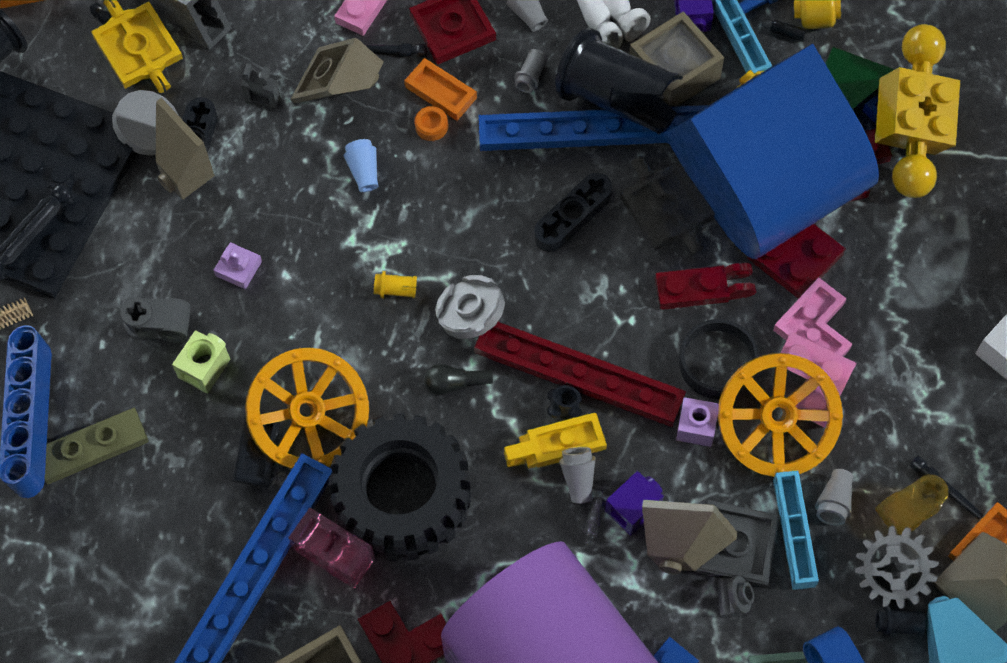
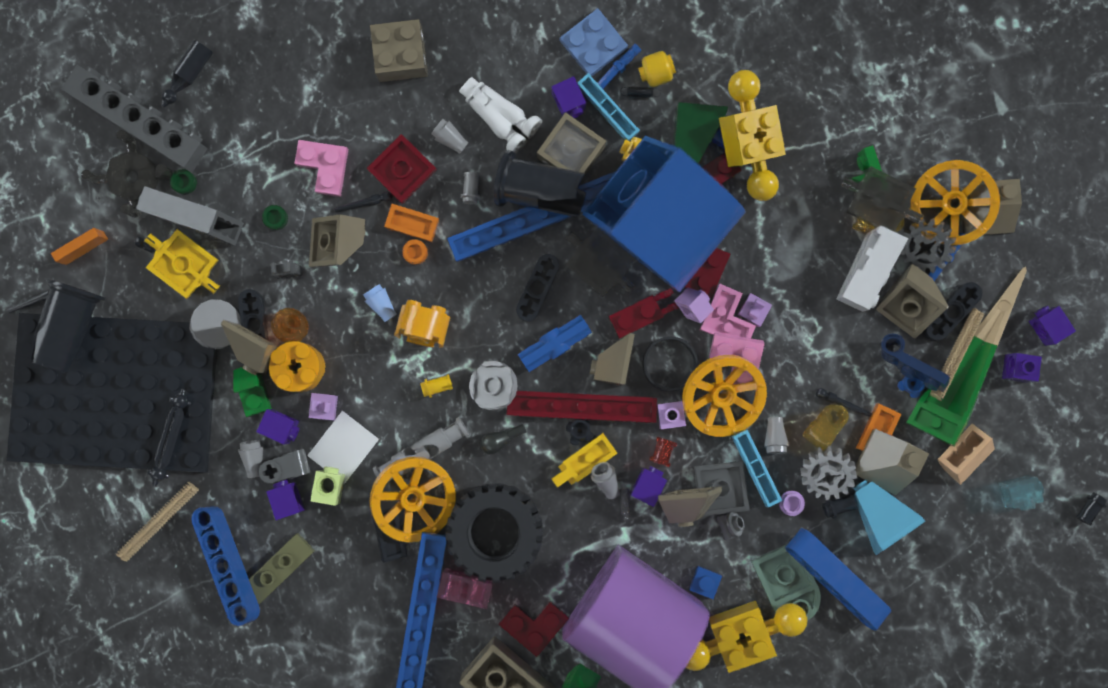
camera: 20 degrees left, 20 degrees up
none -> green slope [233,367,272,417]
none -> light grey cone [238,440,263,478]
none -> dark purple brick [256,409,300,444]
none -> dark green tile [262,205,288,230]
none -> dark purple brick [266,480,305,520]
none -> light orange brick [269,341,325,392]
none -> clear orange plate [271,308,309,343]
none -> white sticker [307,411,379,484]
none -> light grey piece [373,417,470,486]
none -> light orange brick [394,300,450,348]
none -> blue piece [518,315,592,372]
none -> dark tan slope [590,333,635,386]
none -> clear red bush [649,437,677,467]
none -> lavender plate [675,287,714,323]
none -> lavender tile [737,293,772,327]
none -> lavender plate [779,491,805,516]

